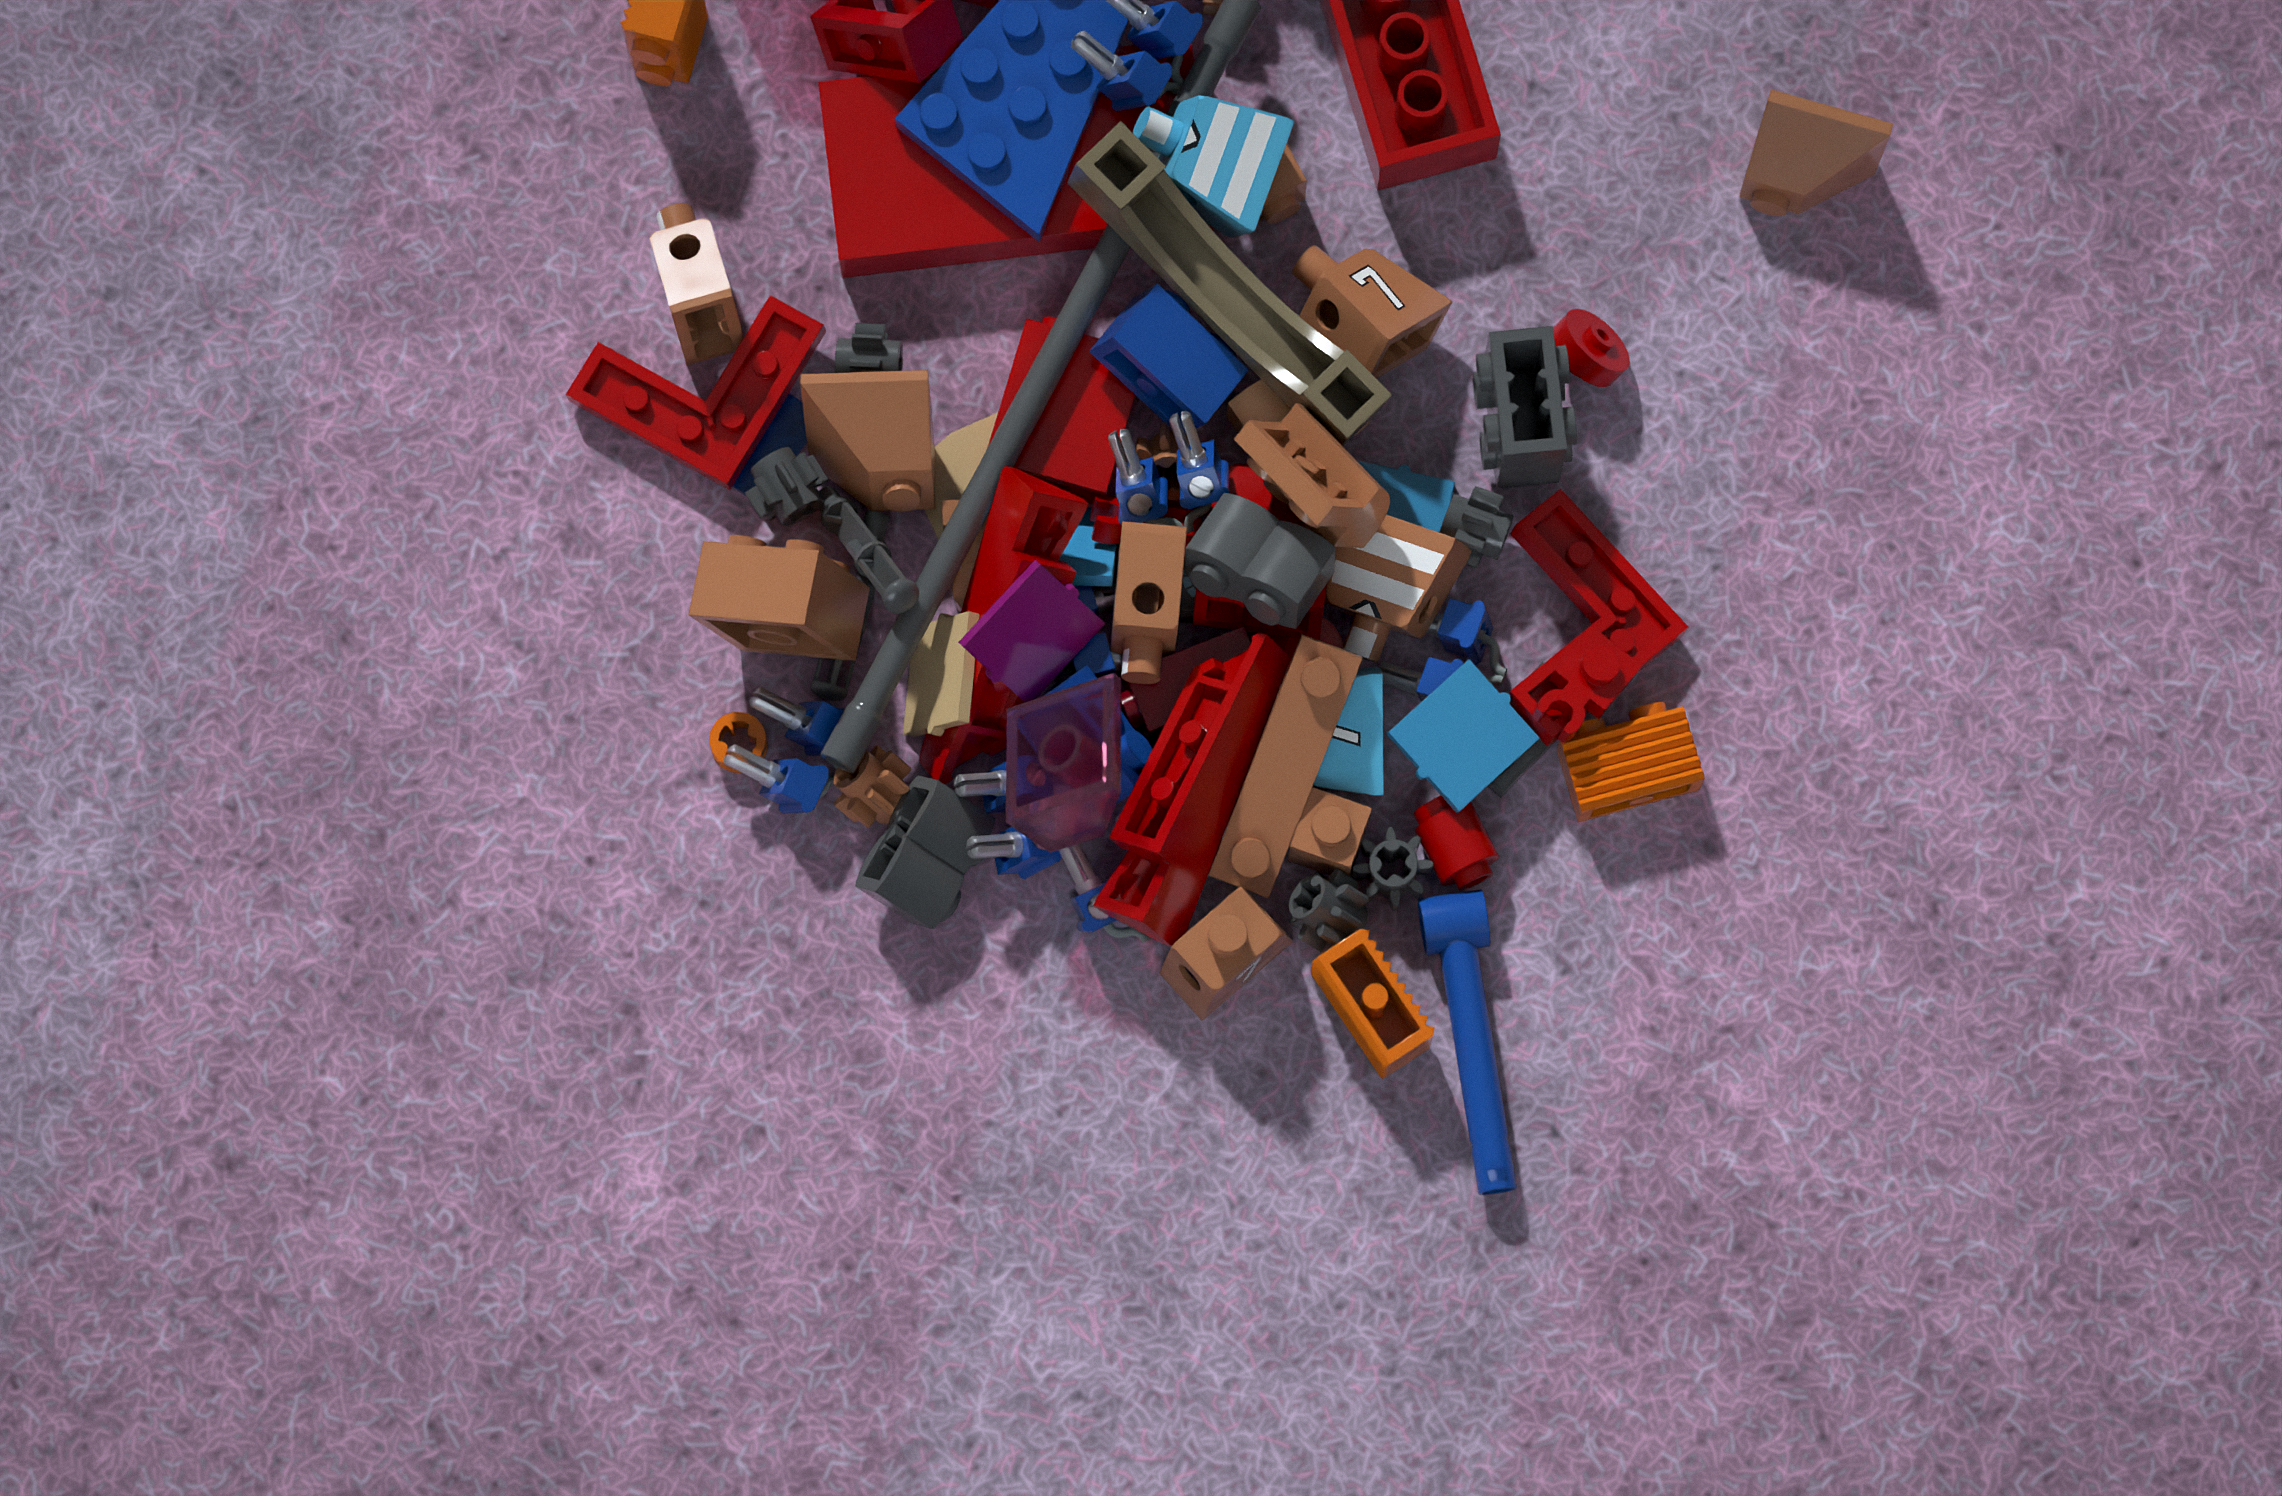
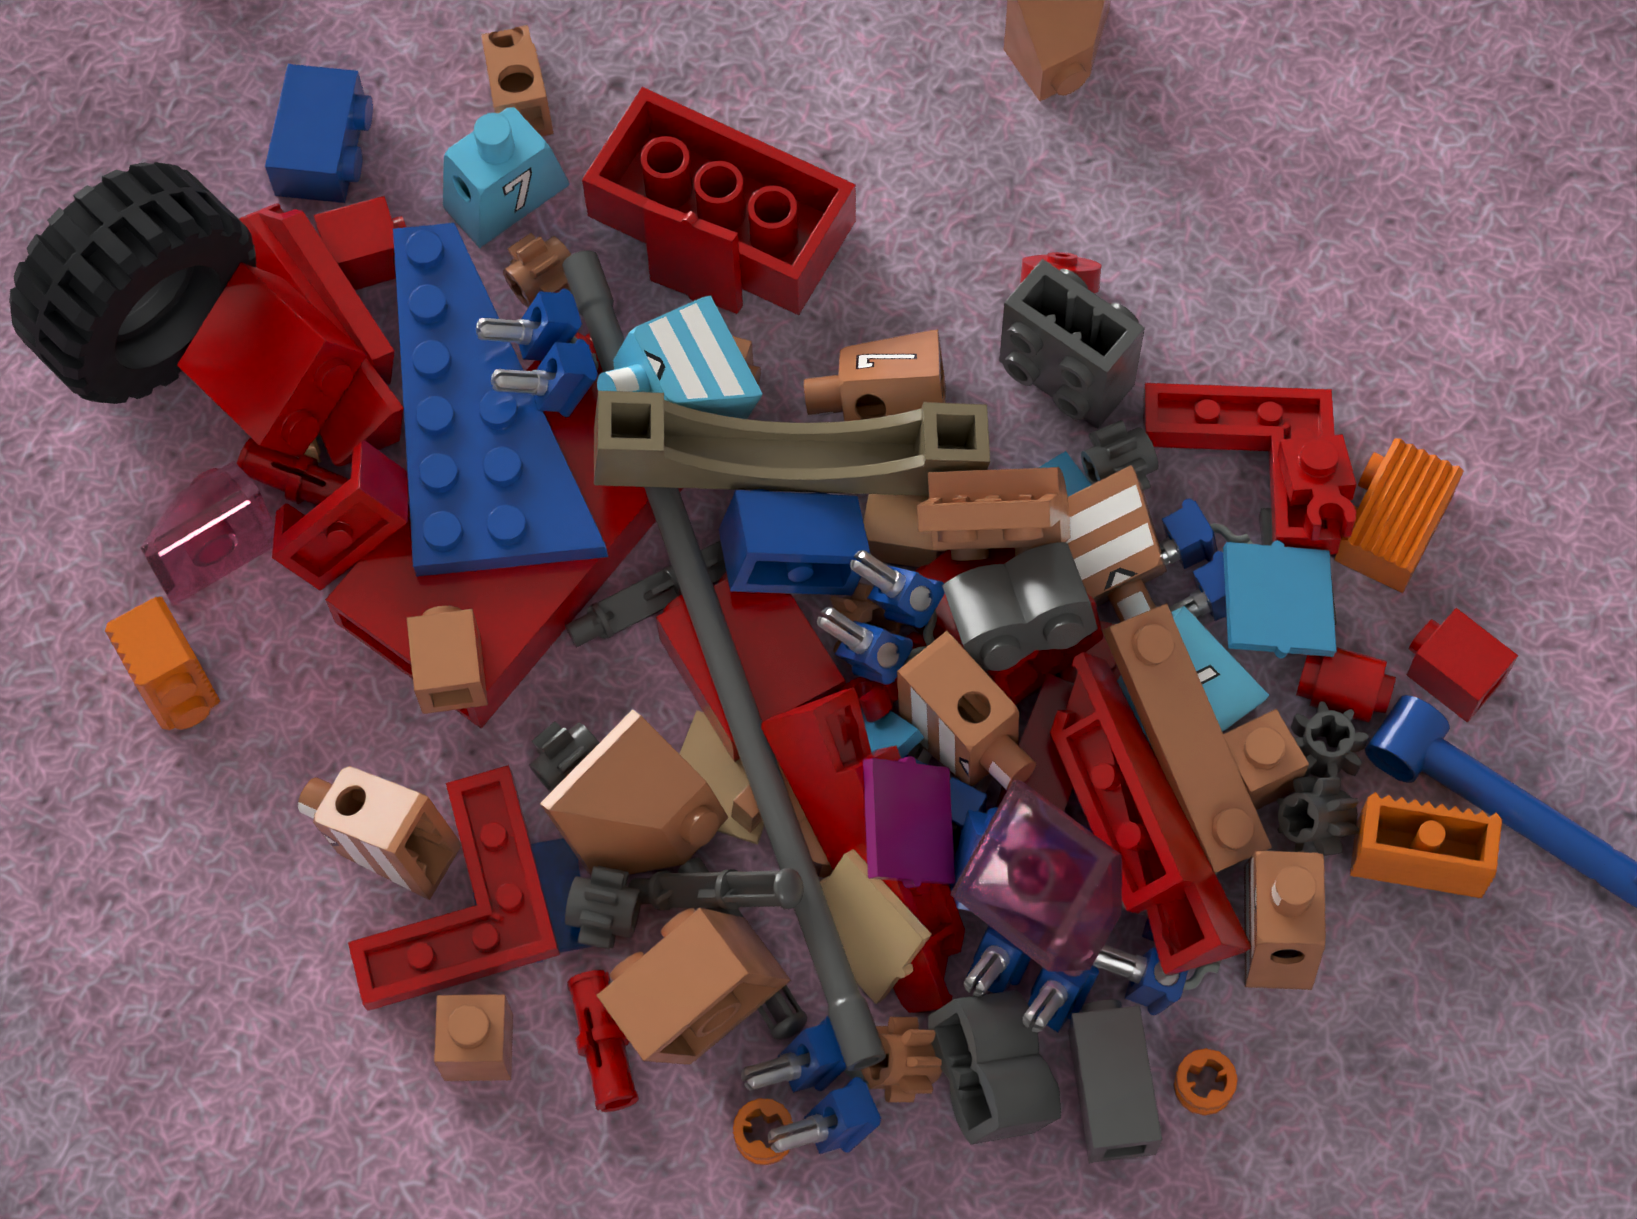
camera: 45 degrees left, 10 degrees down
none -> nougat brick [407,606,488,714]
none -> nougat brick [434,994,513,1081]
none -> dark grey piece [565,541,726,648]
none -> red pin [567,970,639,1112]
none -> red piece [642,200,743,314]
none -> dark grey brick [1068,999,1162,1163]
none -> orange bush [1173,1048,1238,1116]
none -> red brick [1406,608,1519,723]

